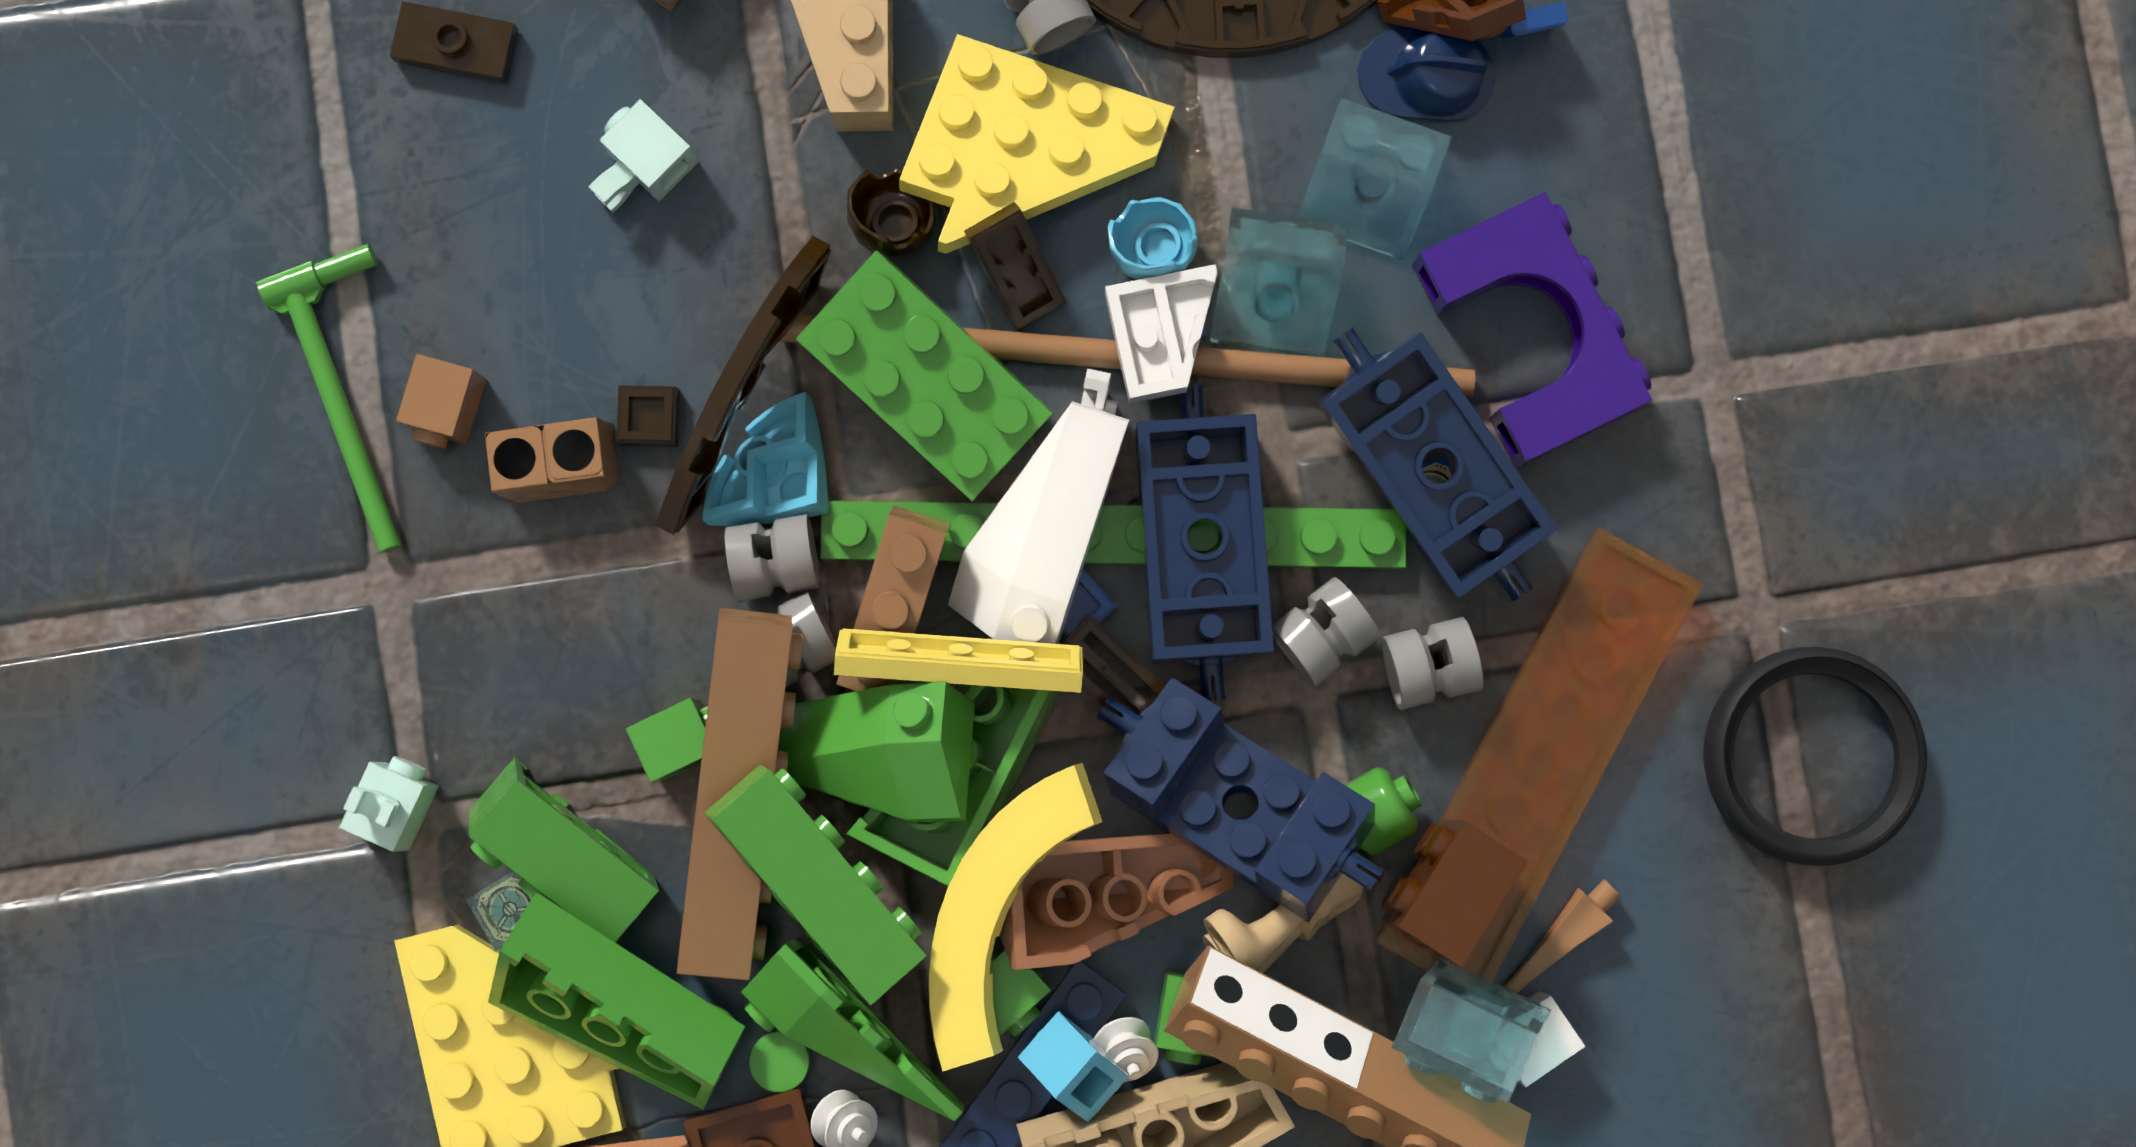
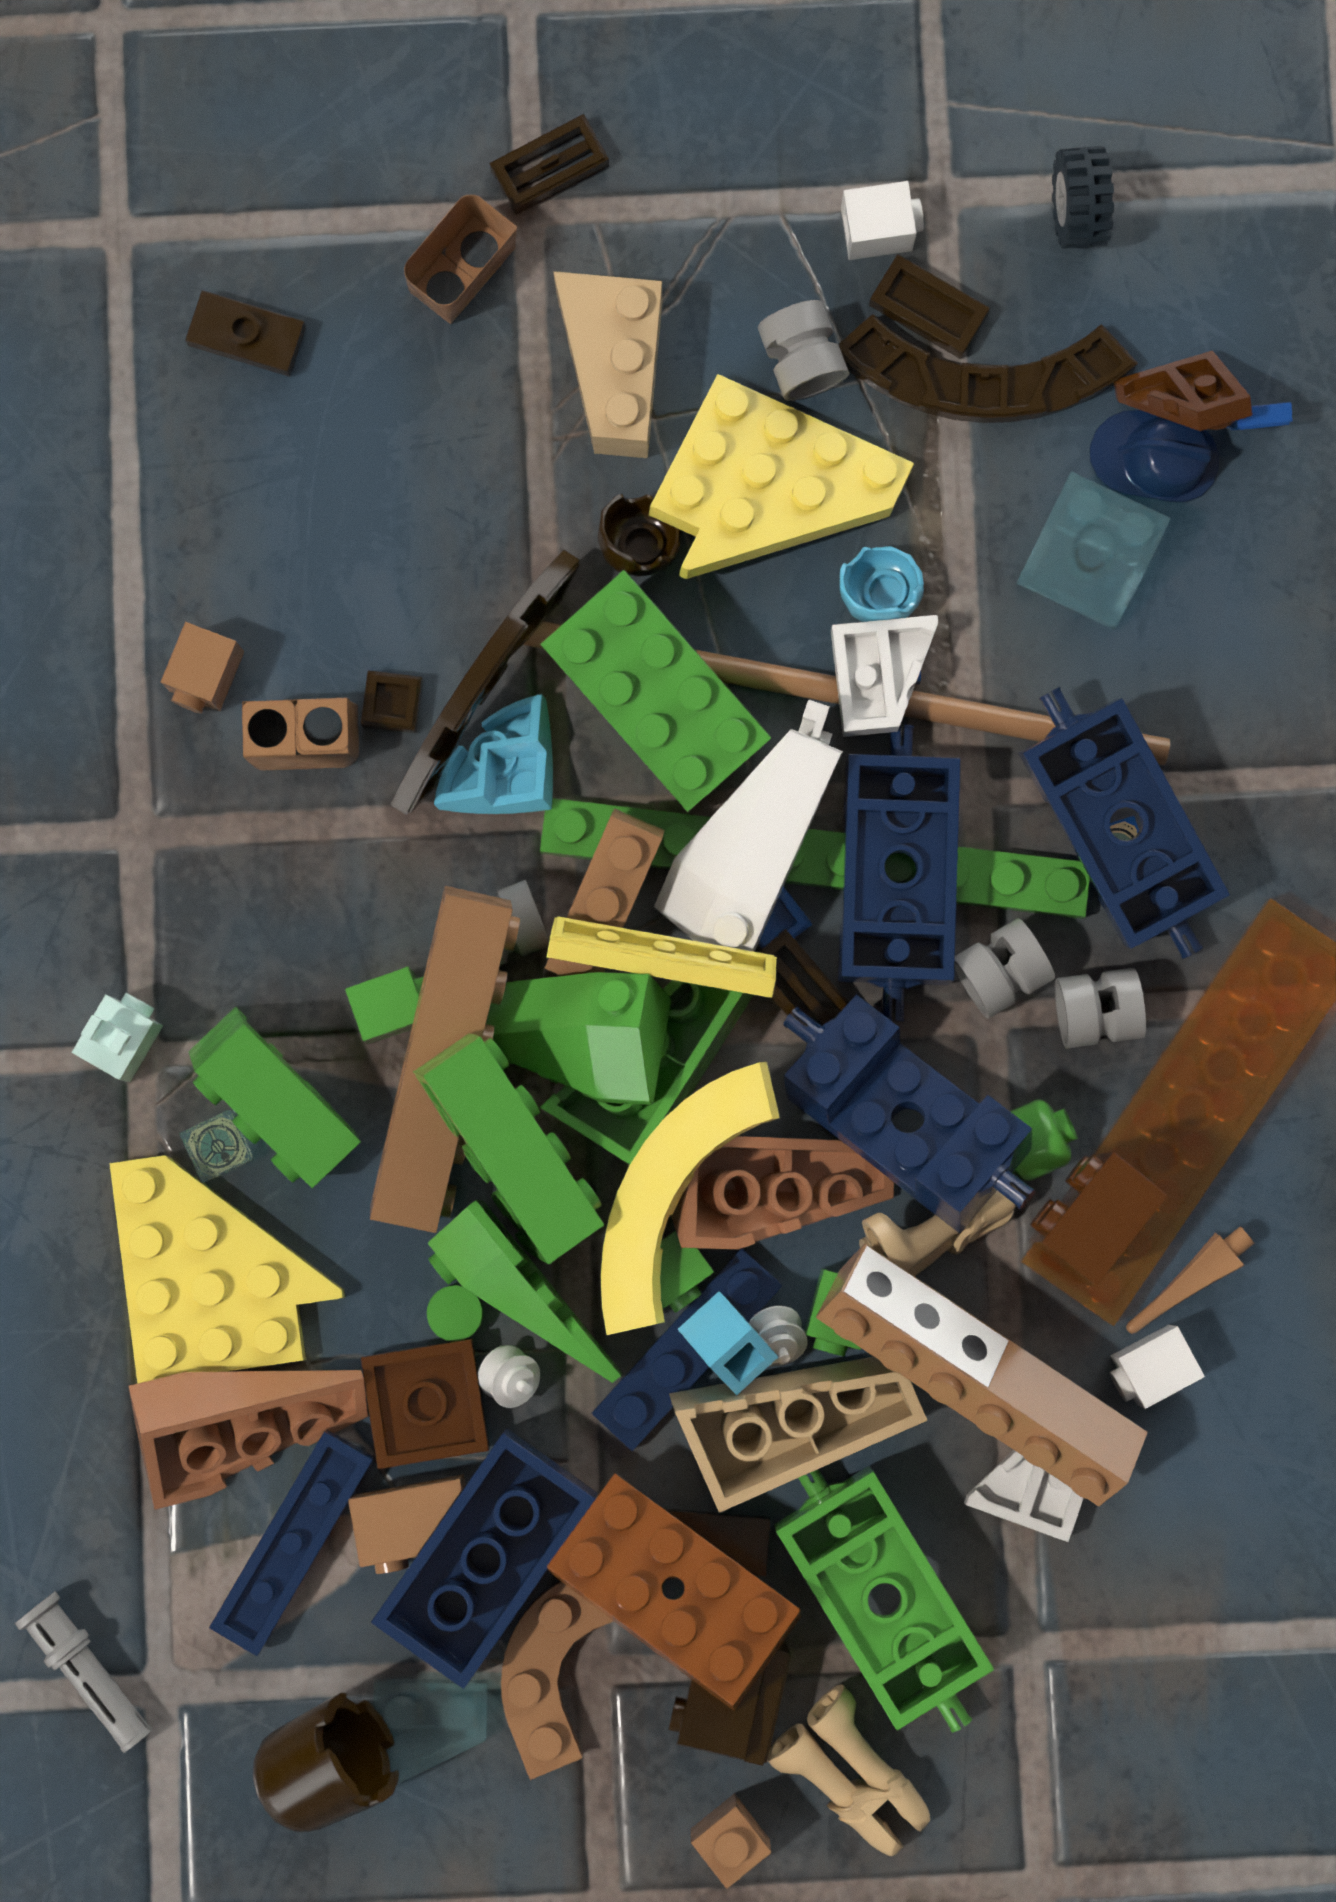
camera: 10 degrees right, 0 degrees up
bright green bar [257,243,402,553] -> none
bright green wedge [488,892,745,1110] -> none
light aqua brick [588,99,699,213] -> none
light grey wheel [724,514,821,603] -> none
dark brown plate [964,202,1067,331] -> none
clear light blue slope [1209,207,1347,357] -> none
clear light blue slope [1392,958,1552,1103] -> none
dark purple arch [1412,192,1652,469] -> none

